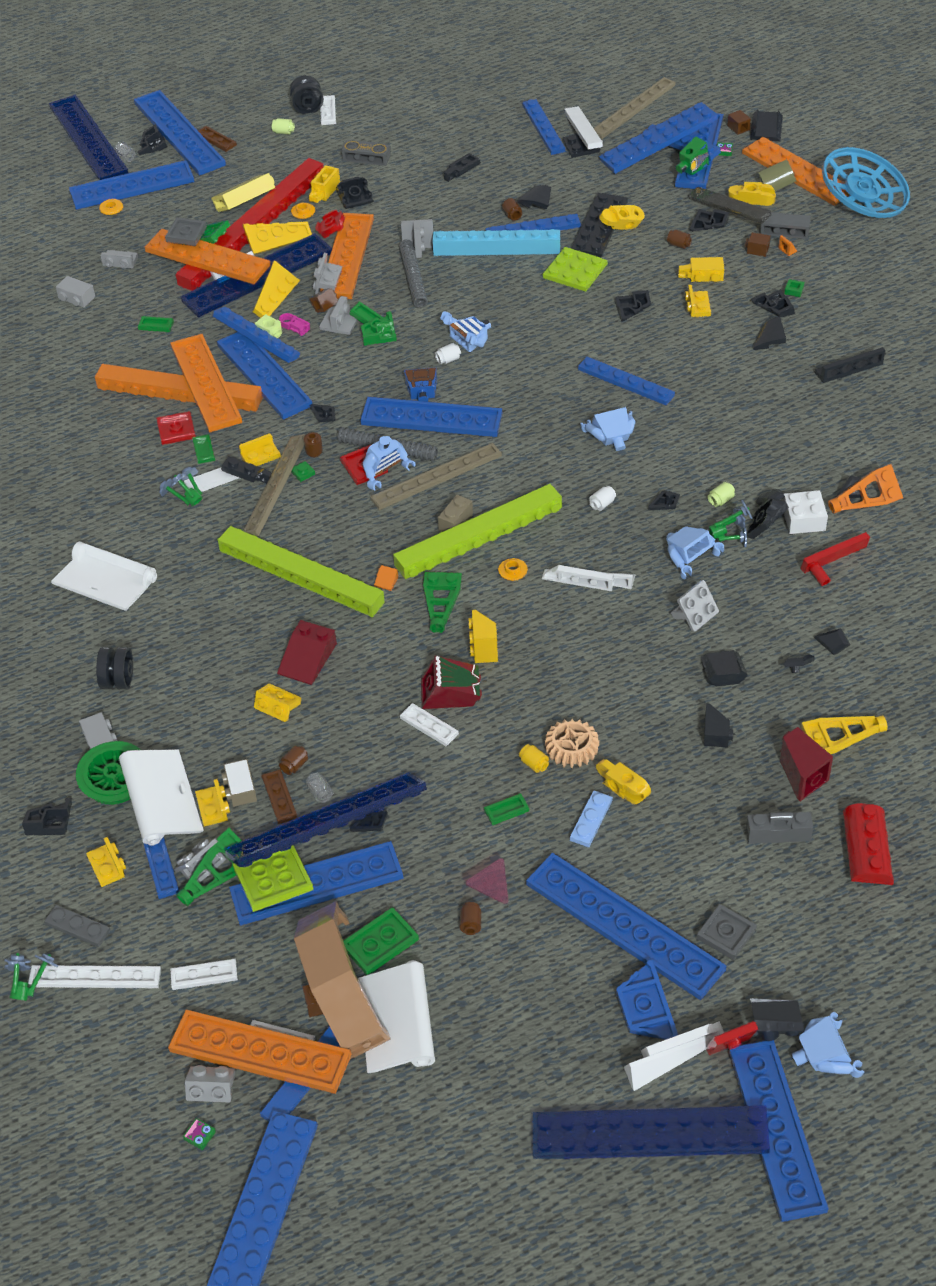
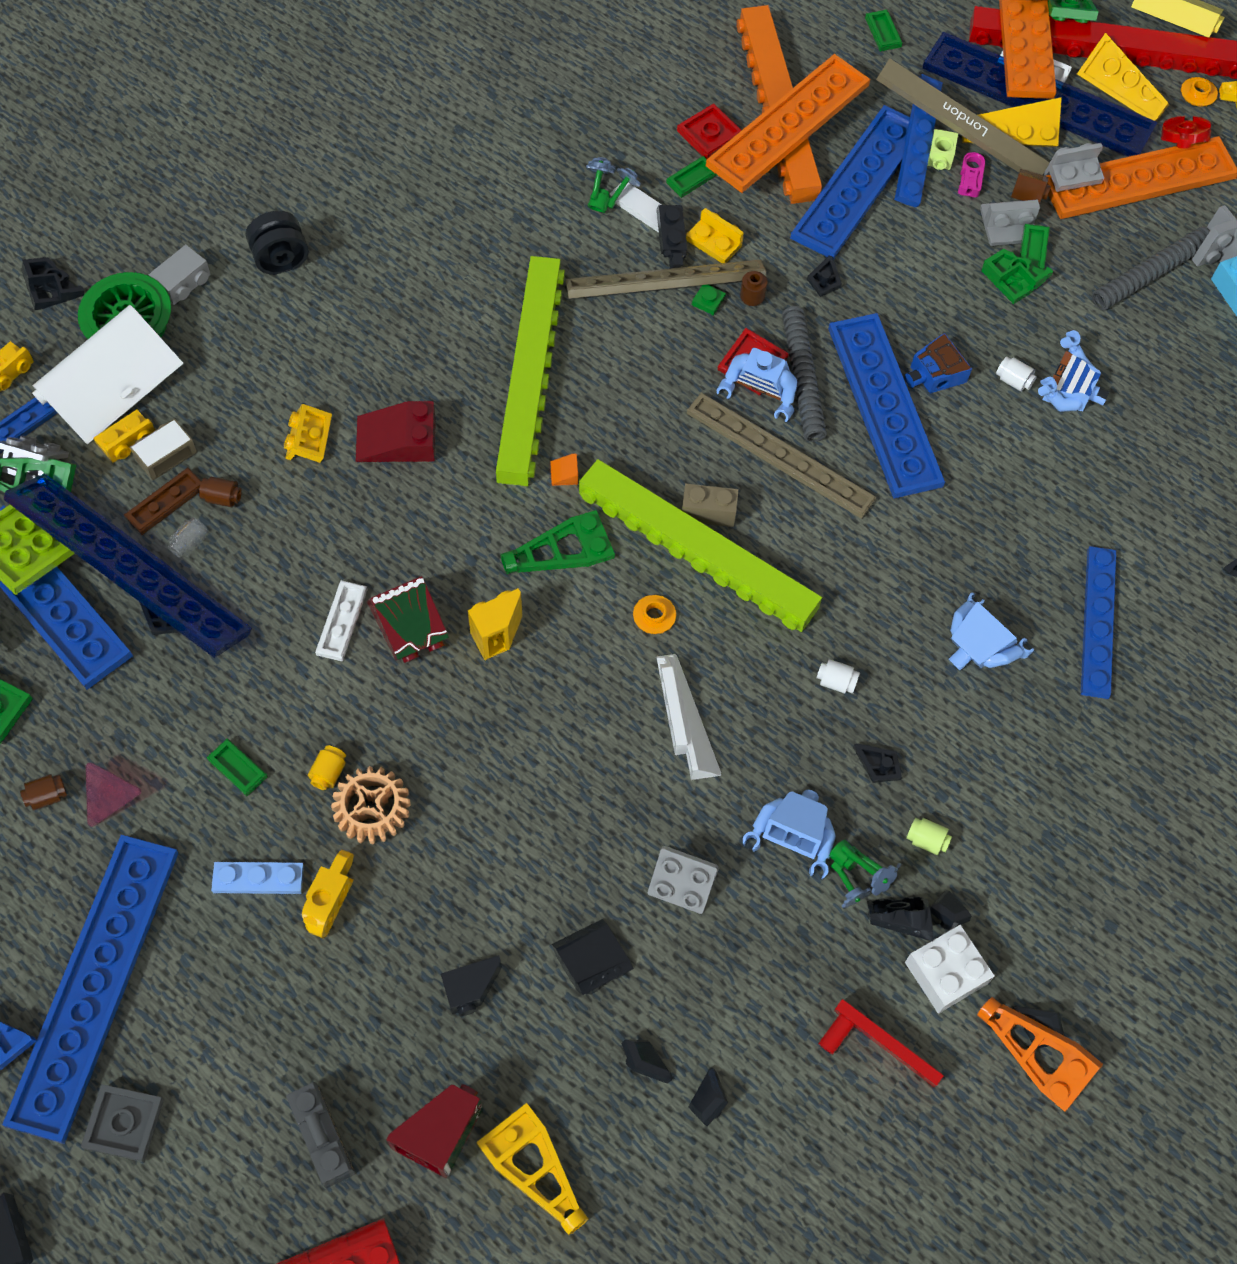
camera: 60 degrees right, 15 degrees up
white door [51,541,157,611] -> none
none -> dark tan tile [876,58,1050,175]

